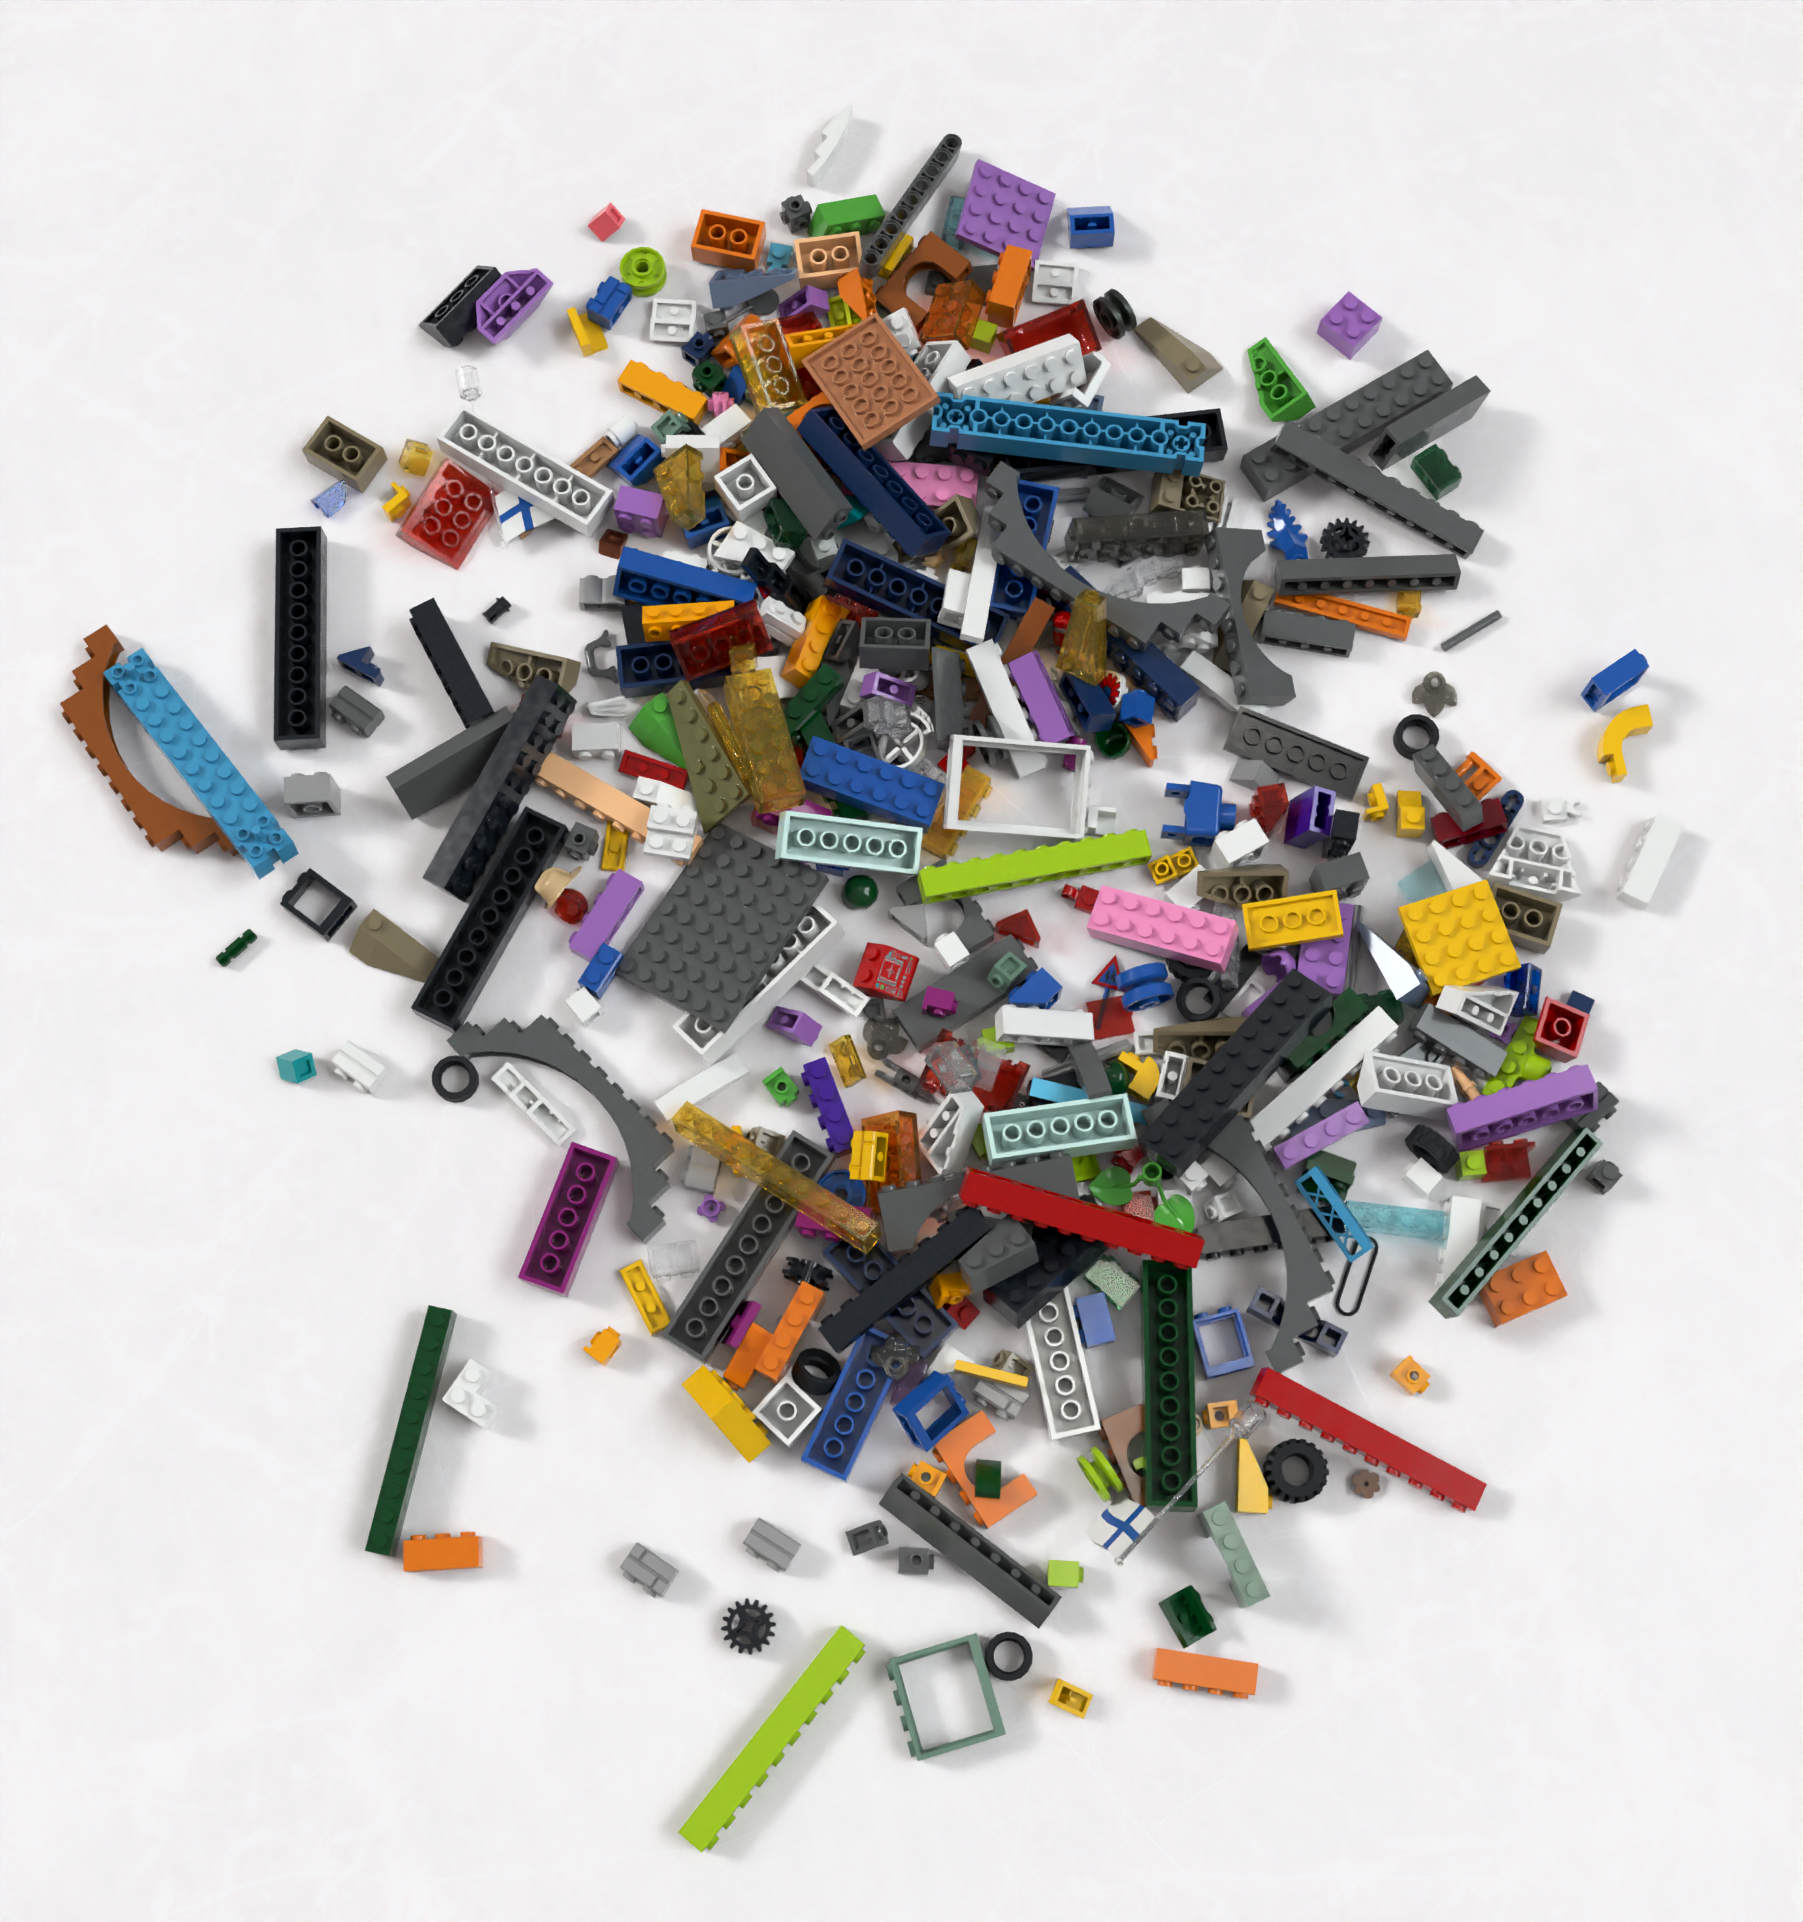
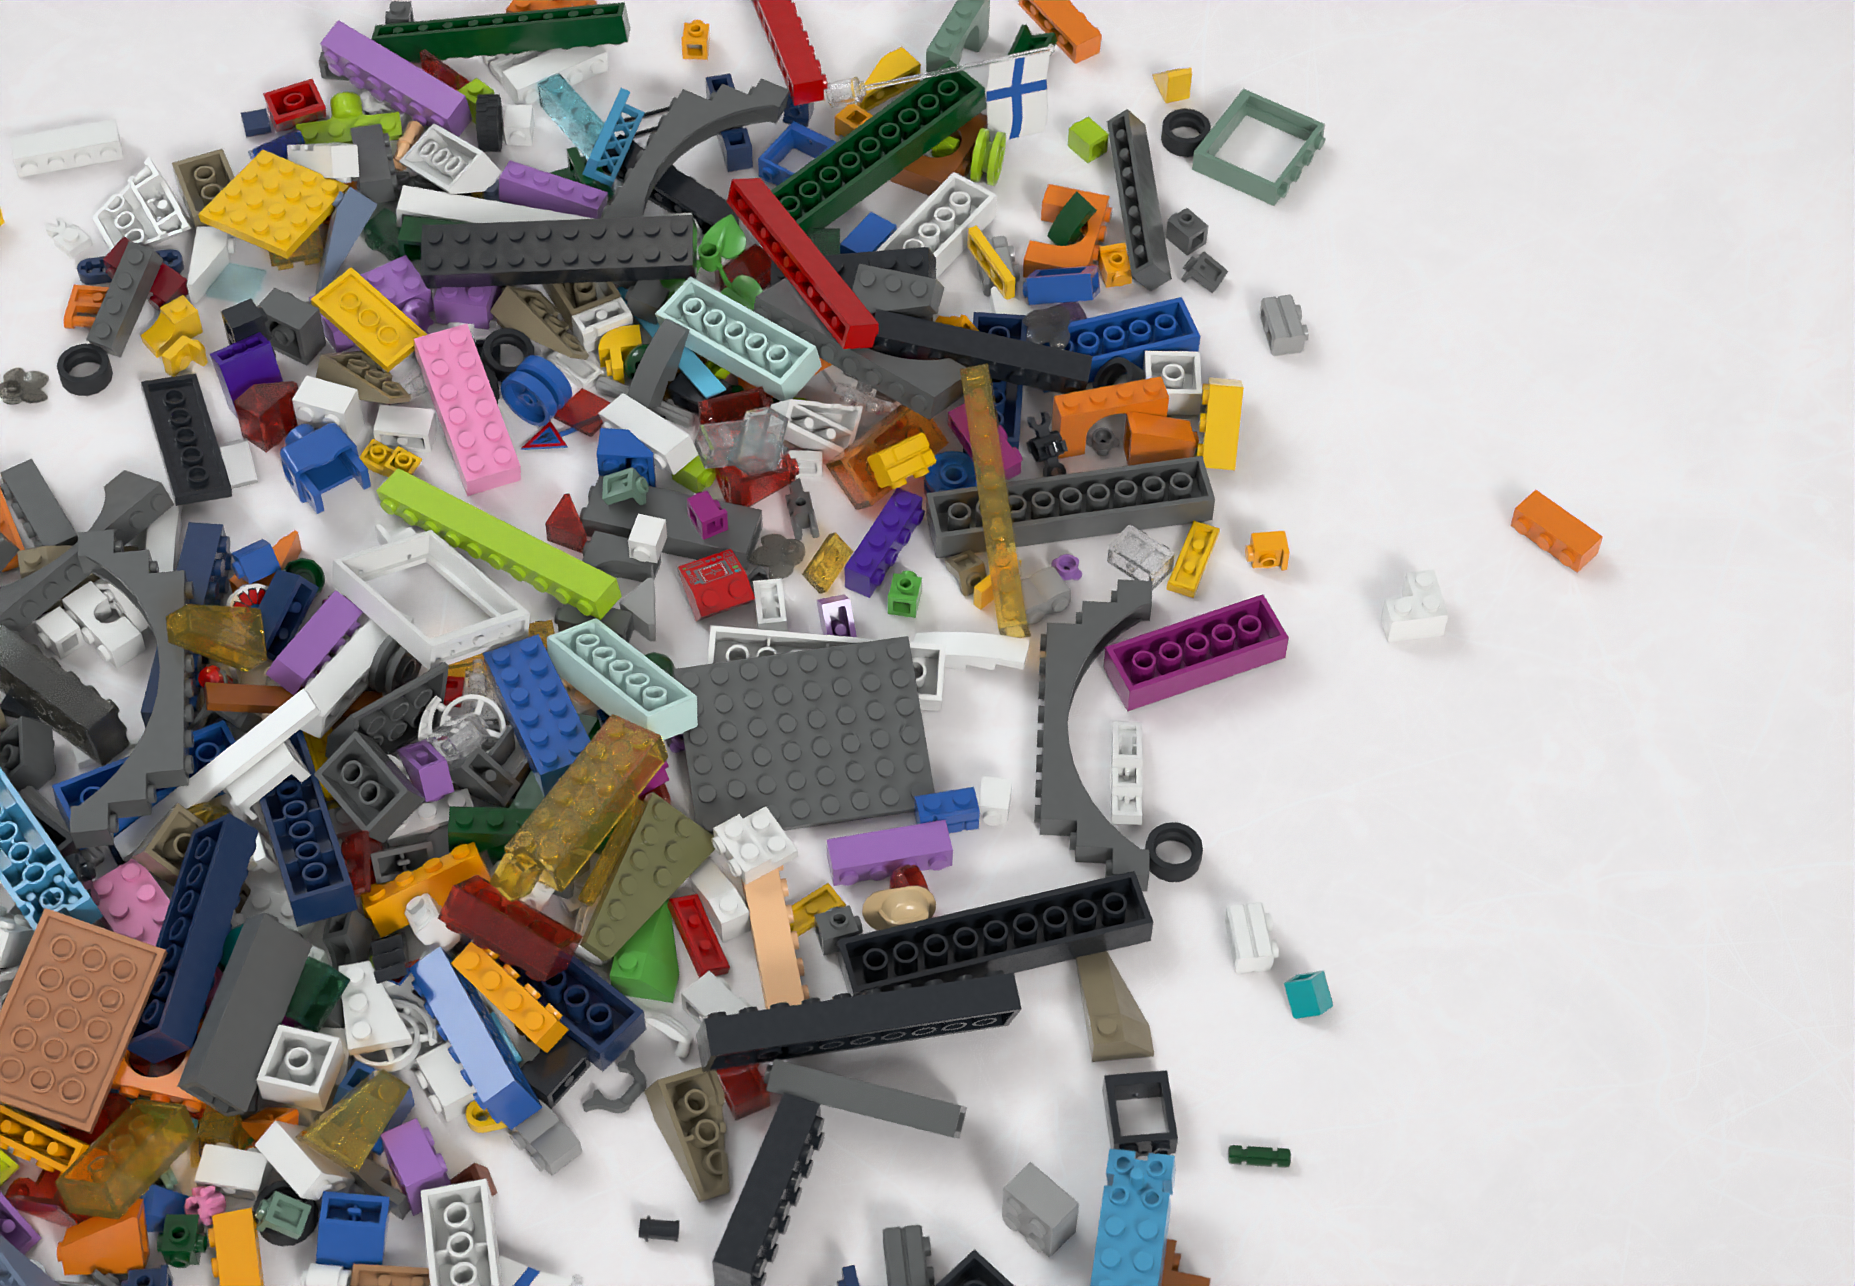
camera: 135 degrees left, 20 degrees down
dark green brick [365,1305,457,1557] -> none
light grey brick [620,1542,680,1598] -> none
lime brick [678,1625,866,1853] -> none
magenta plate [721,1301,761,1348] -> none
black gear [721,1598,776,1655] -> none
dark tan bracket [991,1349,1034,1377] -> none
red plate [1061,884,1099,914] -> none
clear slope [1102,555,1184,601] -> none
black tyre [1263,1438,1329,1504] -> none
reddish brown plant [1352,1469,1380,1499] -> none

